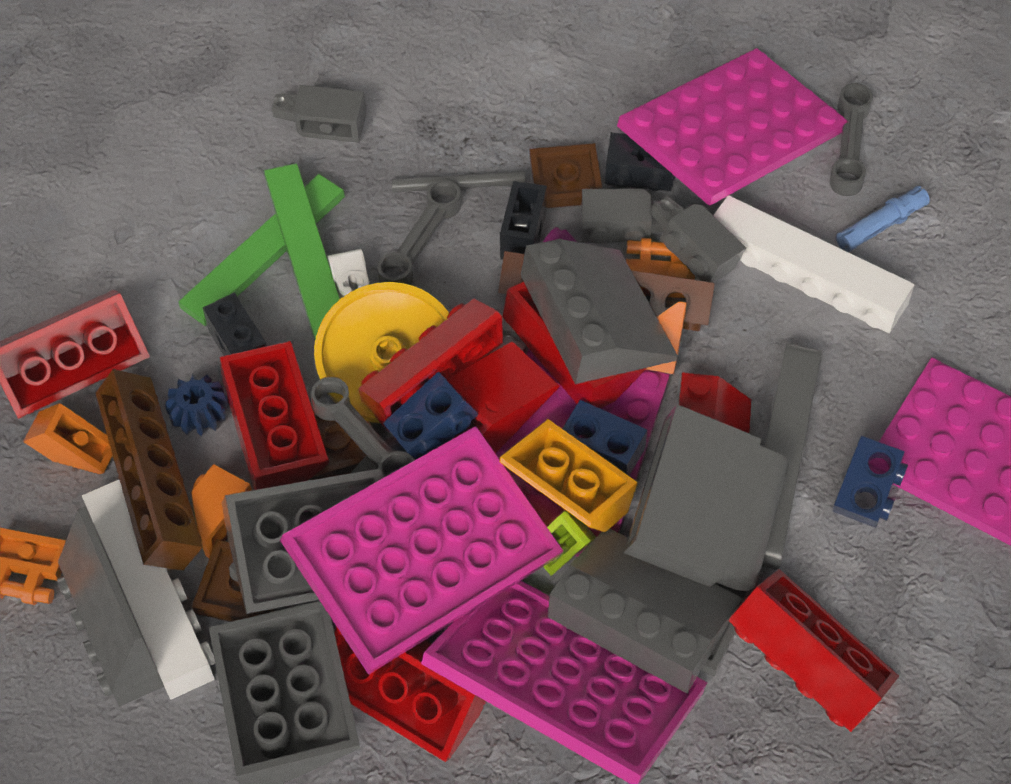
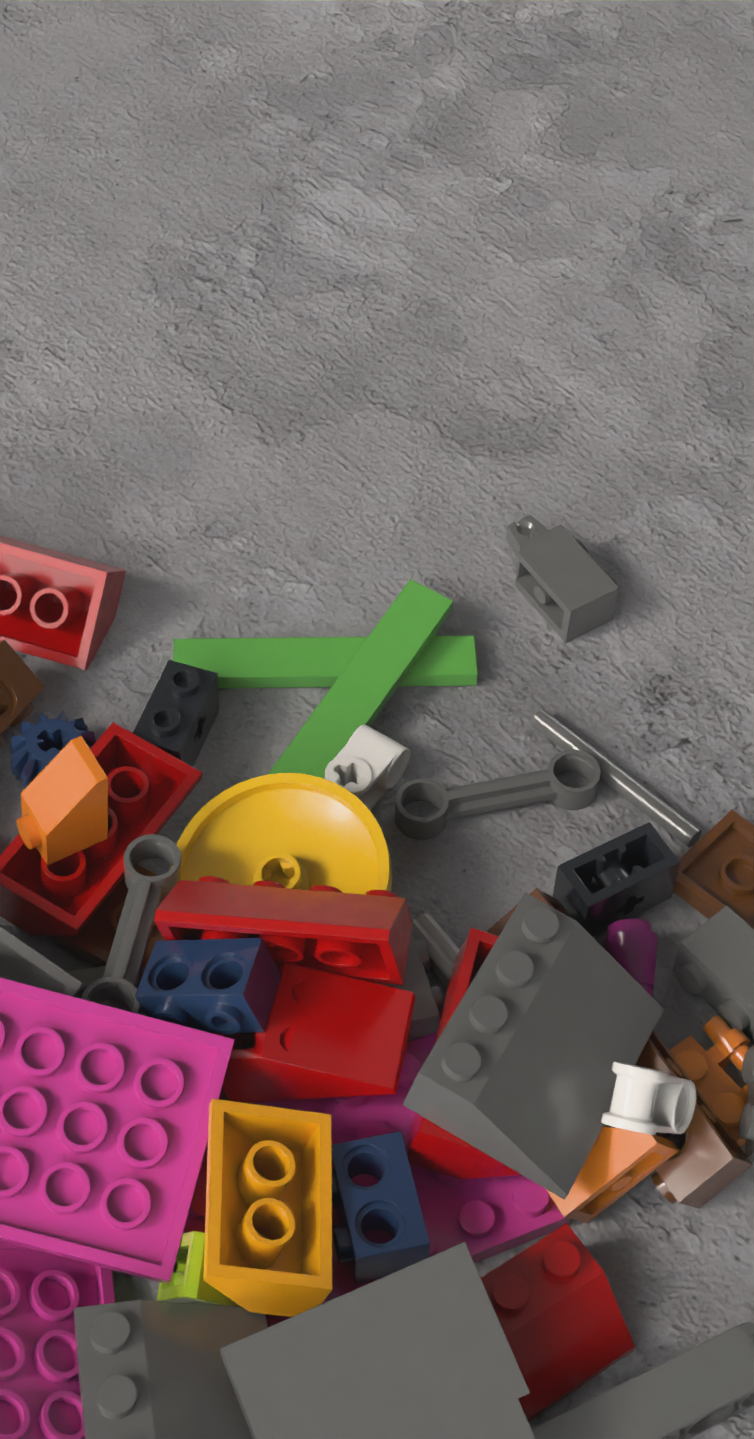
camera: 45 degrees right, 5 degrees down
none -> orange slope [16,736,108,866]
none -> white piece [601,1061,696,1135]

